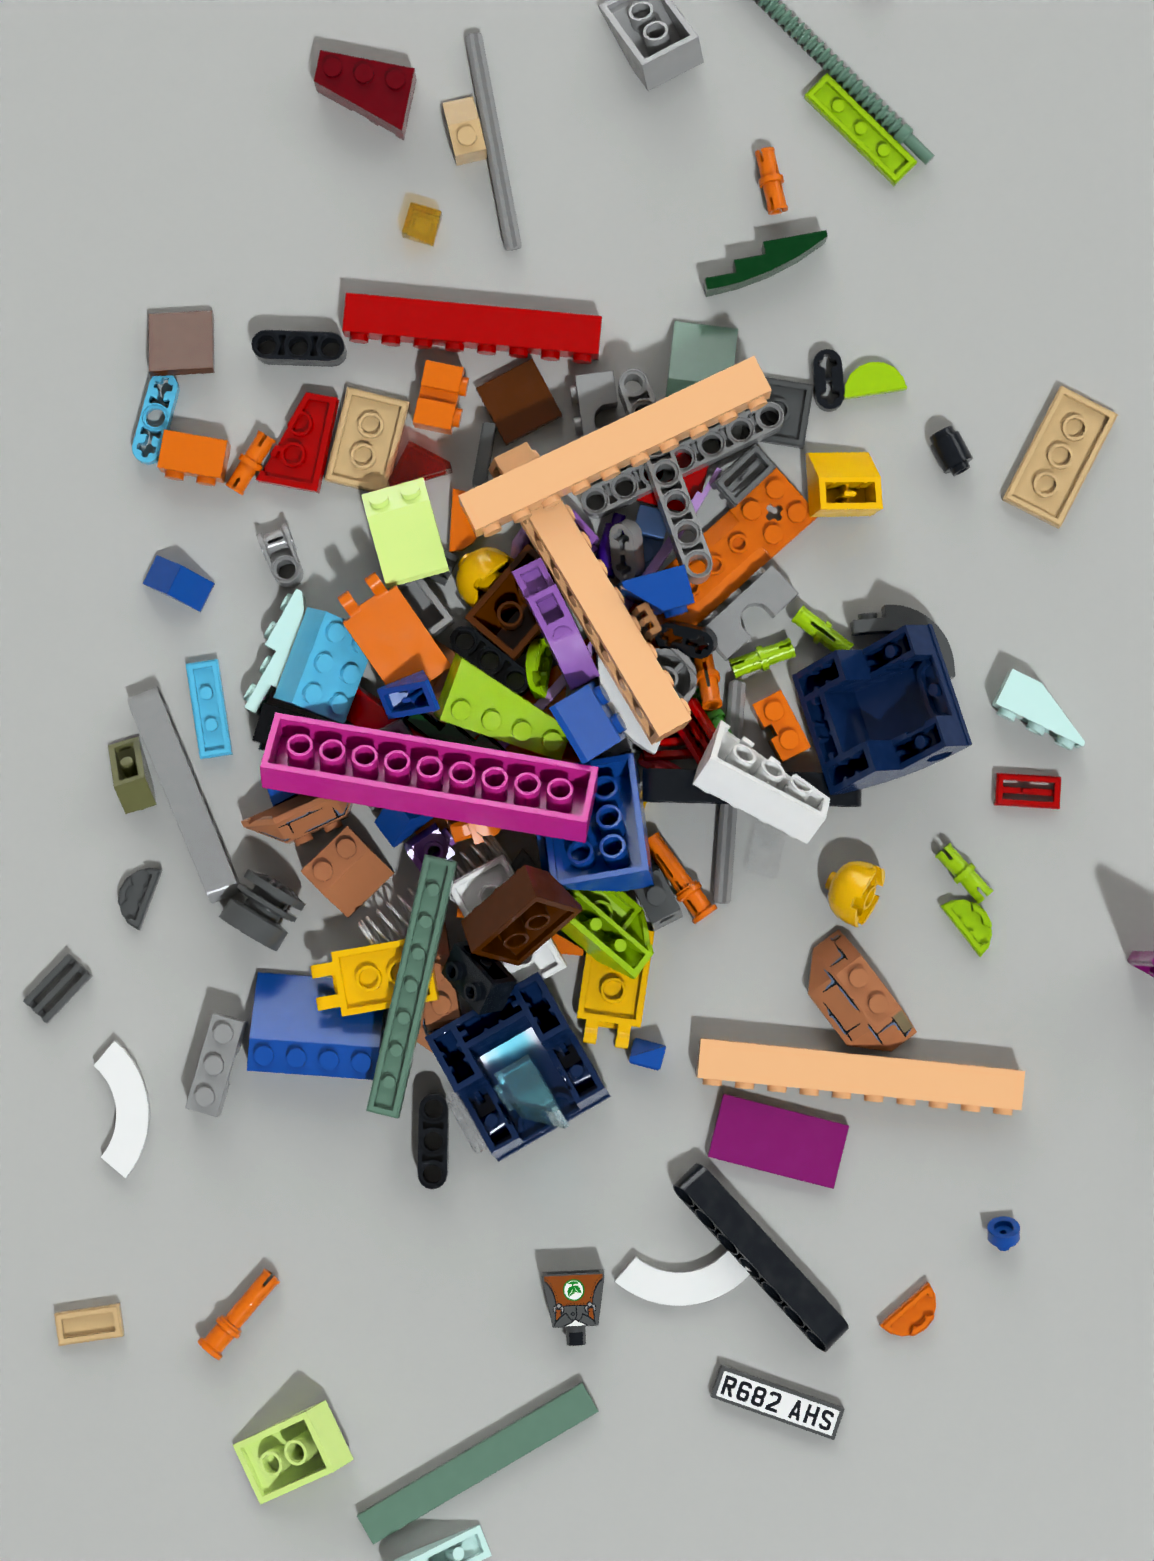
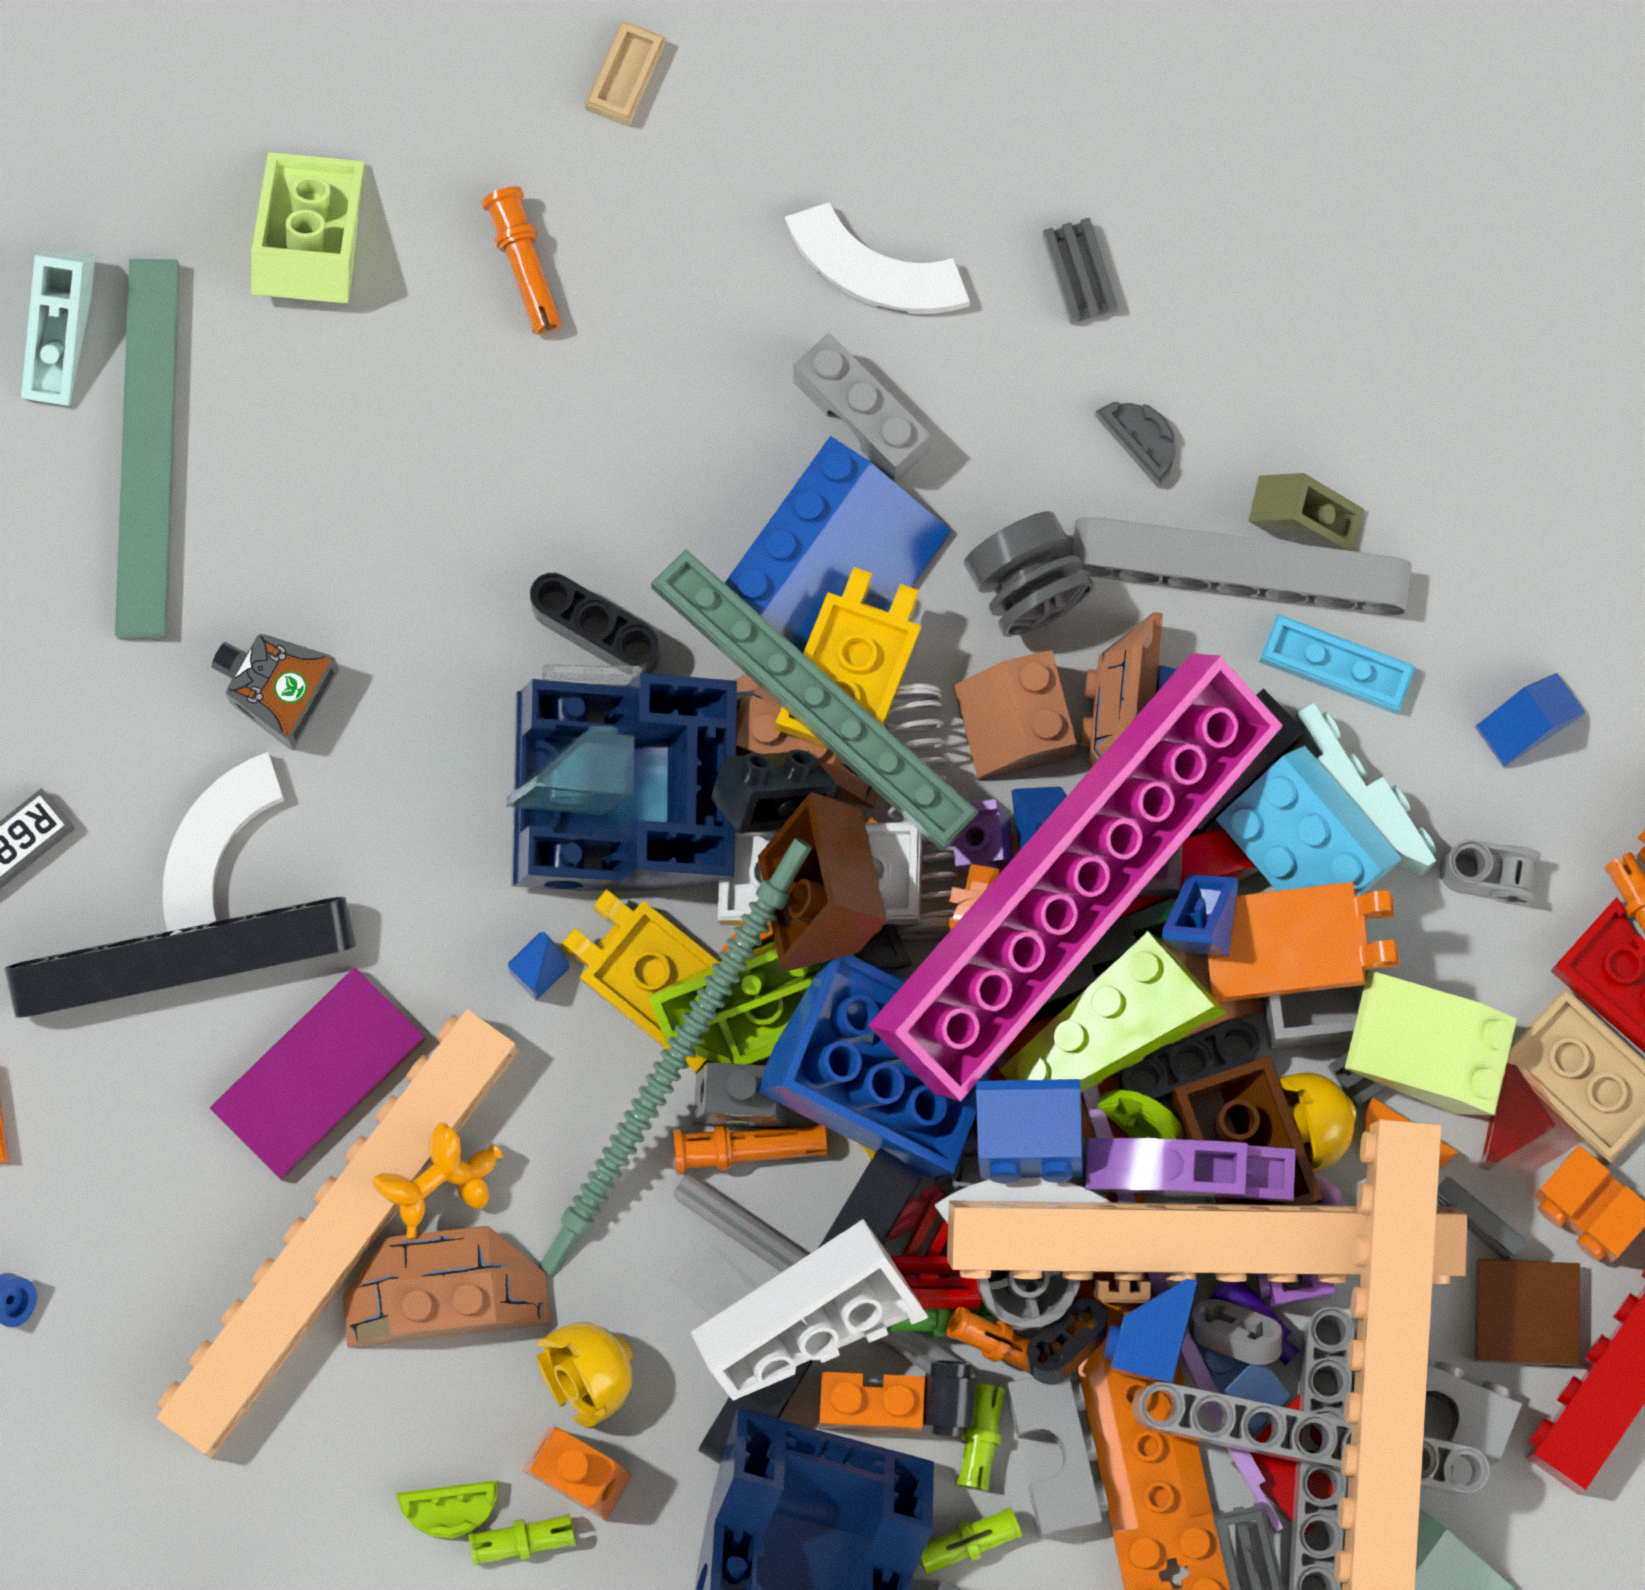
camera: 120 degrees right, 10 degrees down
none -> light orange piece [372,1123,504,1238]
none -> orange torso [522,1426,632,1521]
none -> sand green hose [539,838,812,1277]
none -> black brick [923,1360,976,1436]

